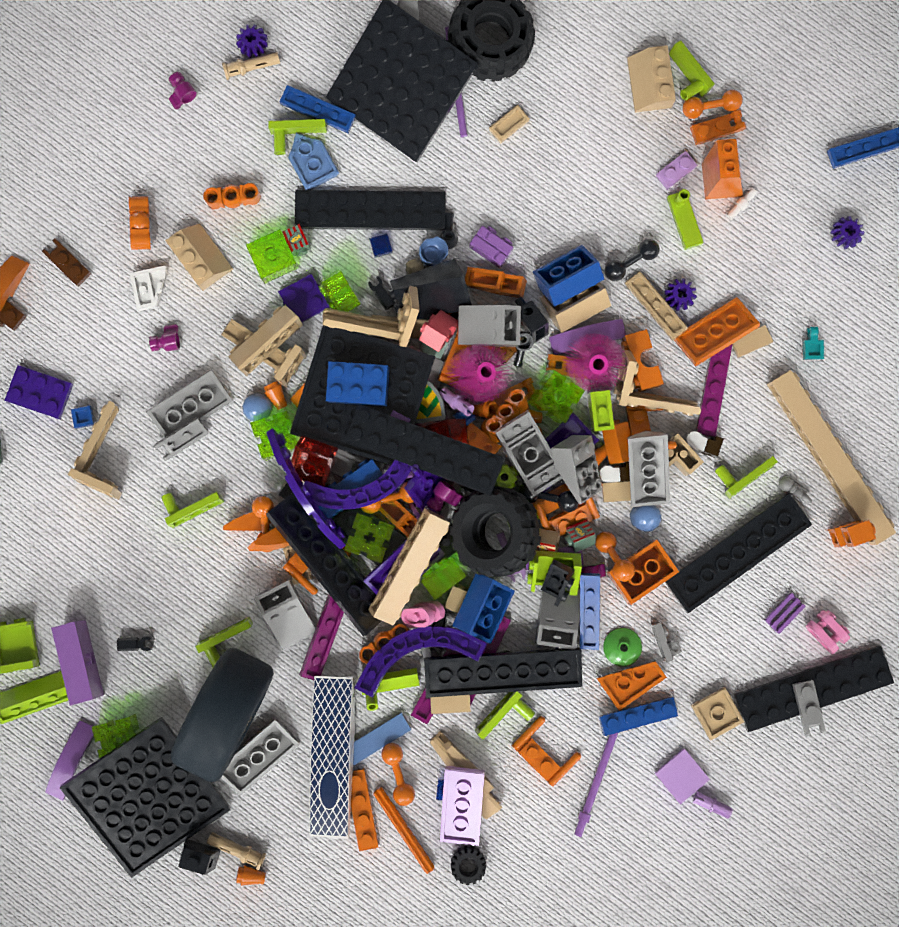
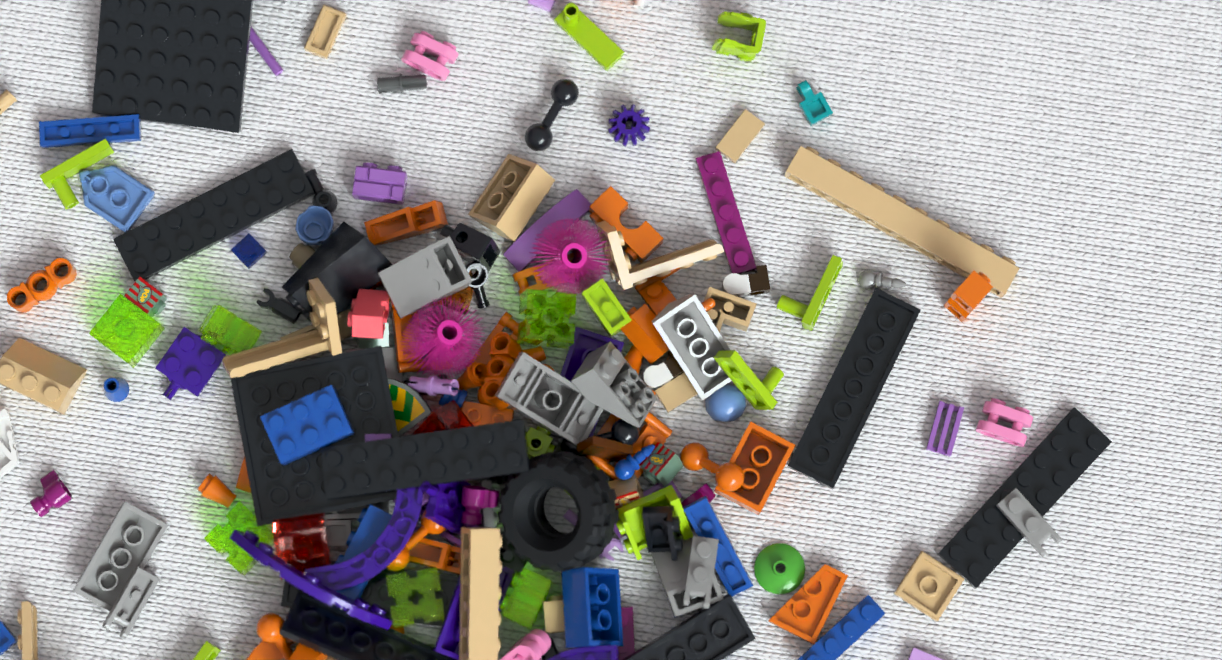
camera: 25 degrees left, 5 degrees down
tan bracket [221,319,307,388] -> none
tan slope [228,305,303,376] -> none
medium blue hair [242,393,272,422] -> none
blue brick [533,245,604,307] -> none
tan tile [625,271,688,341] -> none
light grey hinge [650,622,682,662] -> none
orange plate [674,297,760,367] -> none
none -> cone [104,377,129,402]
none -> dark grey axle [377,74,427,94]
none -> bright pink brick [401,31,459,81]
none -> reddish brown tile [577,436,633,462]
none -> blue bar [614,444,655,480]
none -> light grey hinge [683,536,719,609]
none -> lime piece [712,11,766,61]
none -> lime piece [714,350,784,410]

